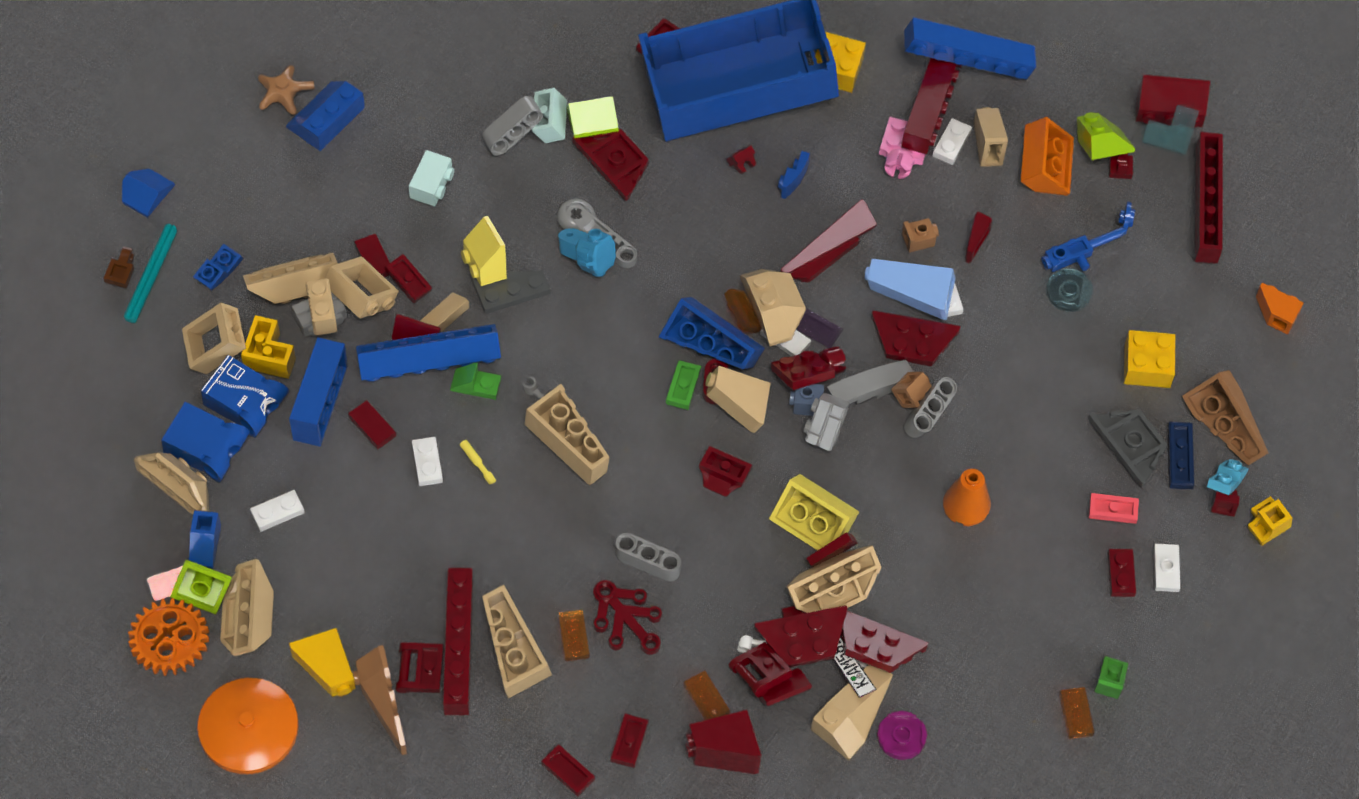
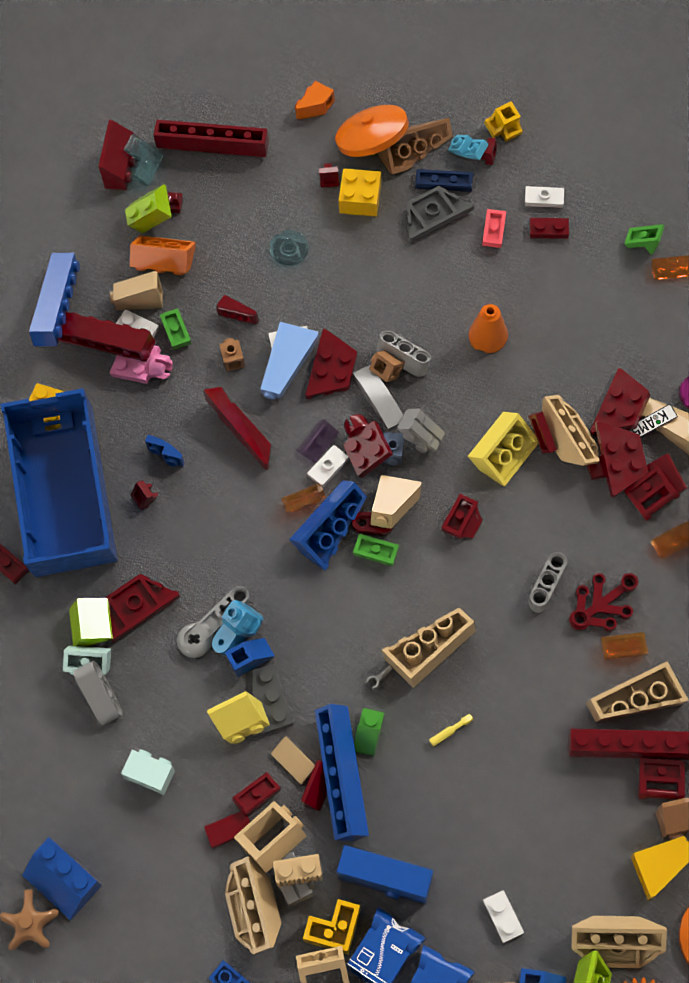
camera: 80 degrees left, 5 degrees up
dark red tile [348,400,396,450] -> none
white plate [412,437,443,486] -> none
white hand [737,635,767,653] -> none
tan wedge [740,269,806,346] -> none
blue piece [1041,201,1135,272] -> none
none -> bright green plate [160,308,192,350]
none -> blue slope [225,638,275,678]
none -> dark red tile [319,163,339,188]
none -> orange dish [335,105,409,157]

